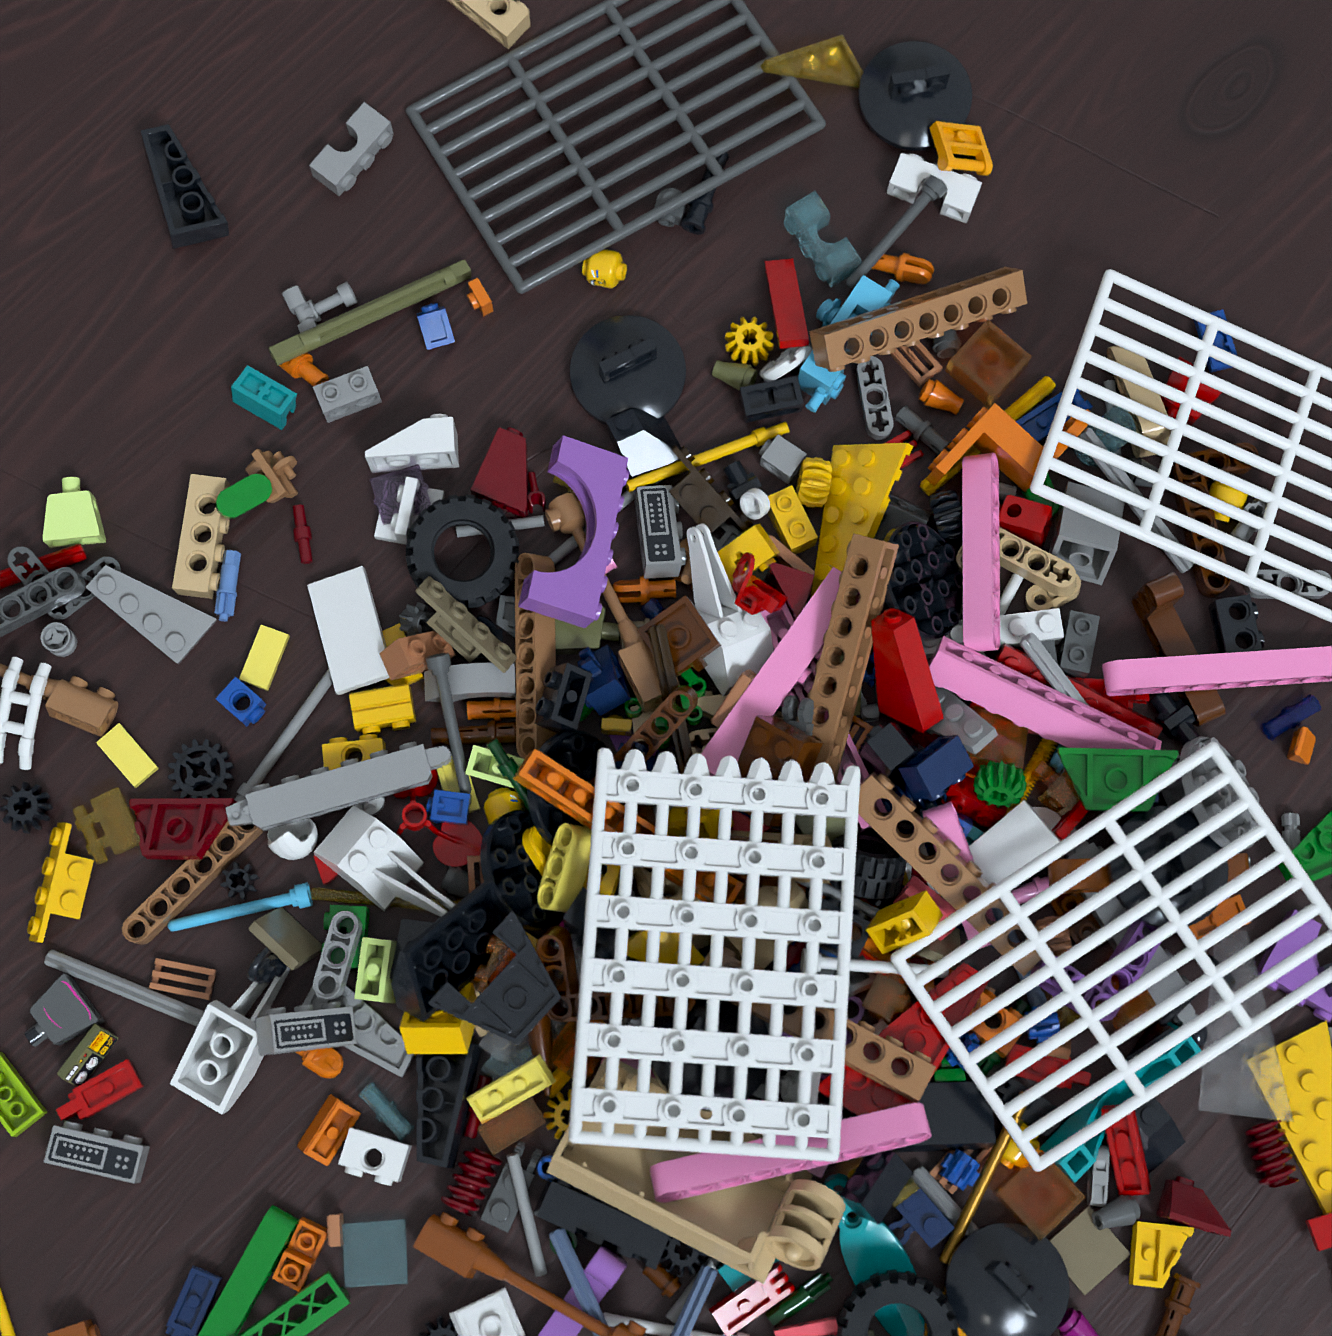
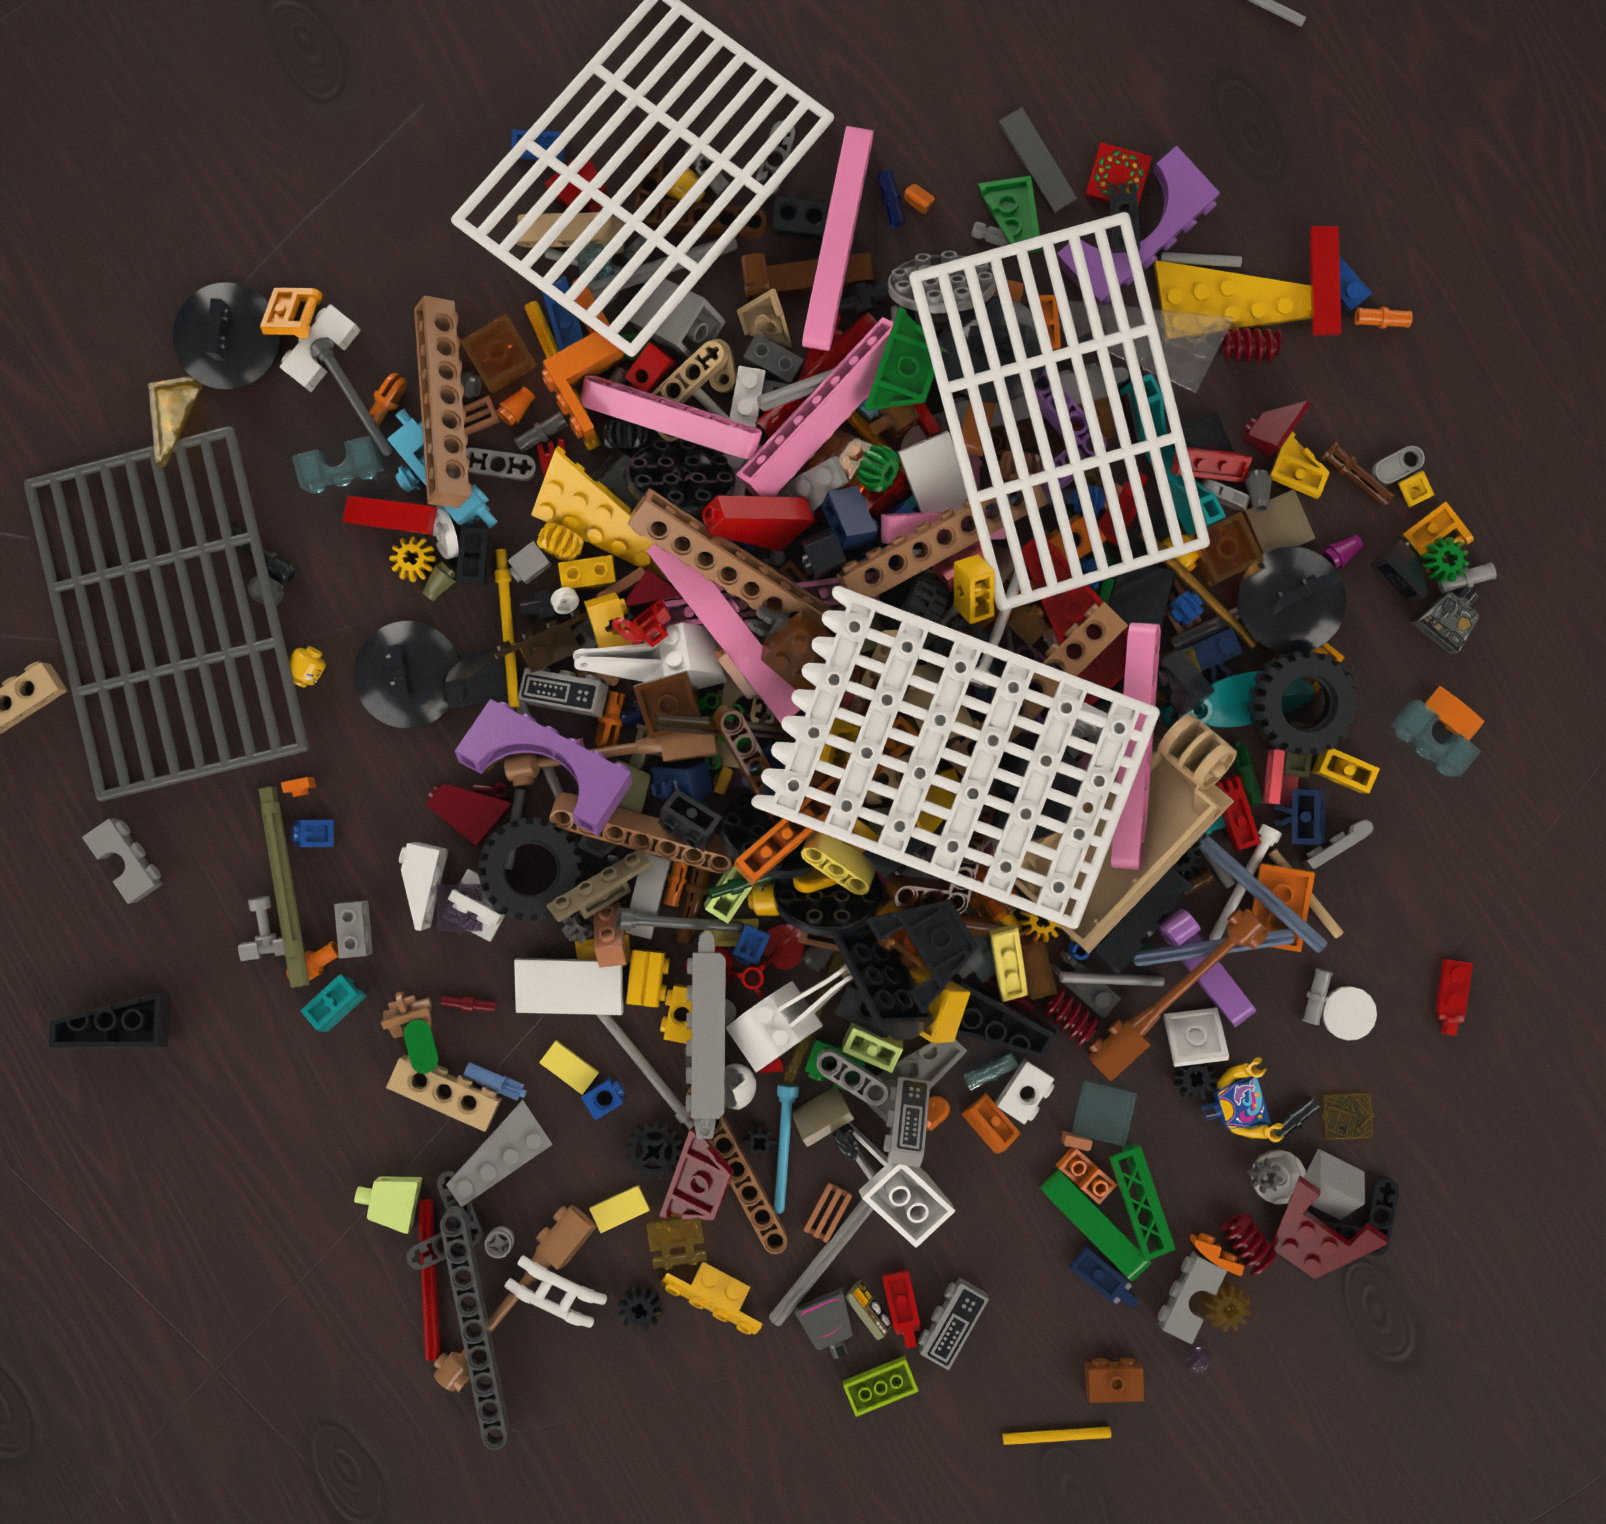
camera: 70 degrees left, 10 degrees up
none -> tan slope [736,289,792,348]

